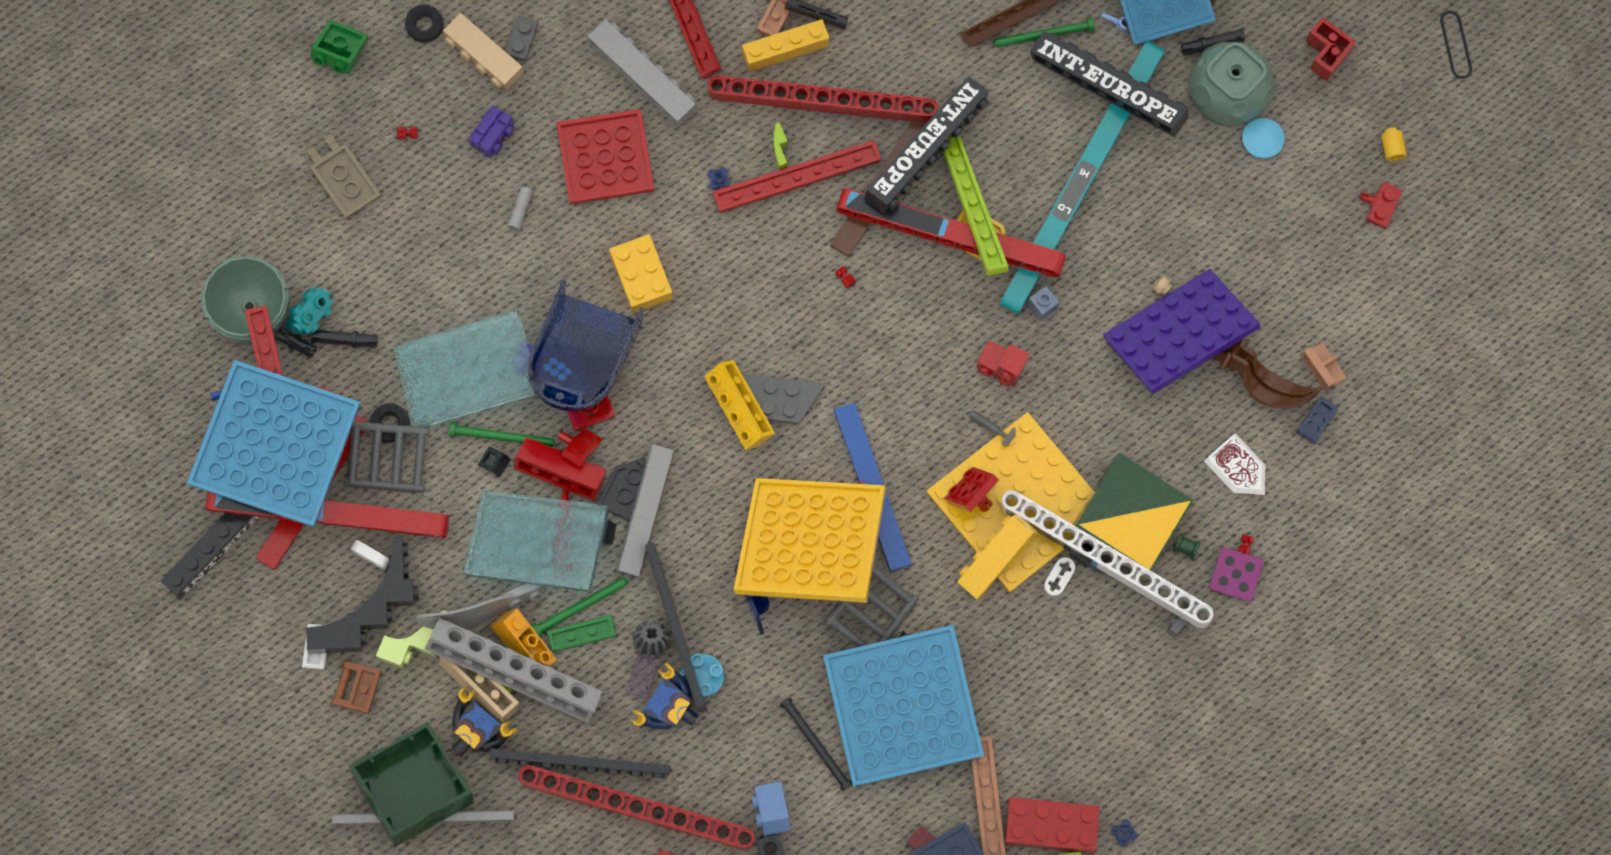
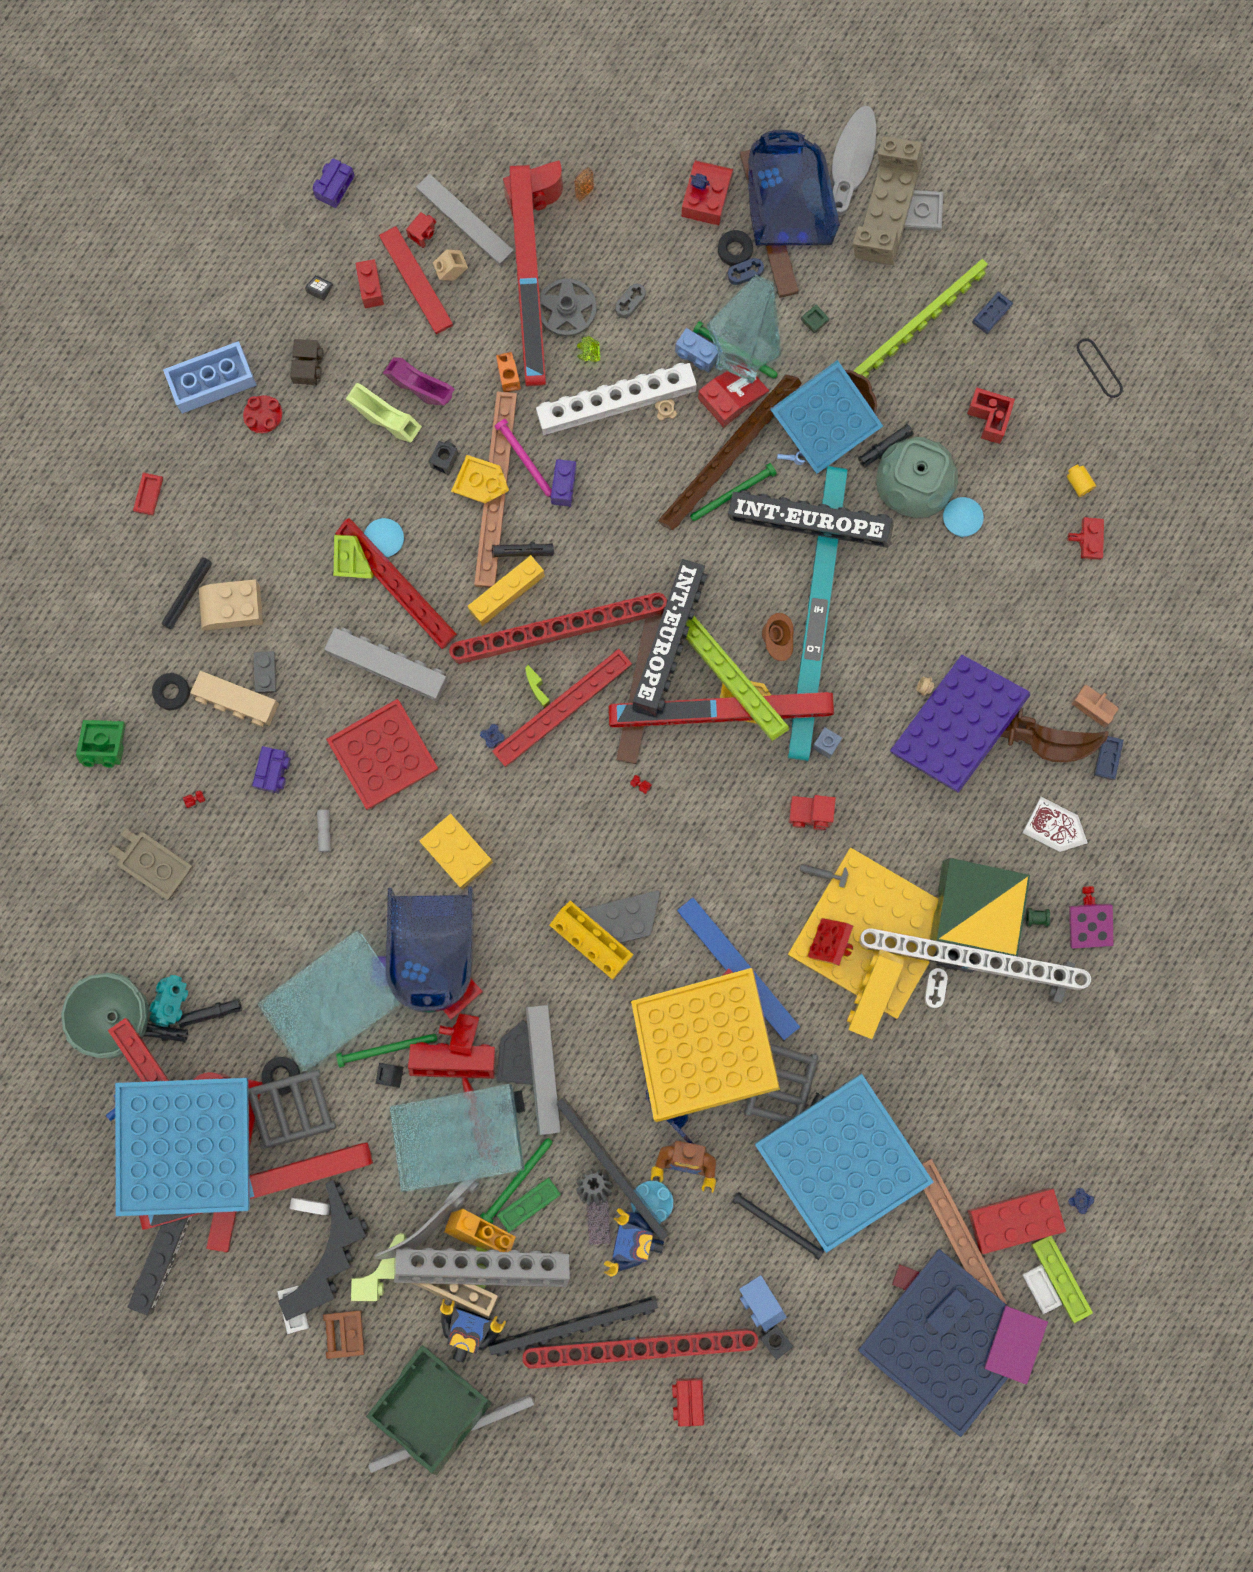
camera: 15 degrees left, 5 degrees up
none -> dark orange torso [651,1141,716,1193]
none -> dark orange piece [762,613,794,661]

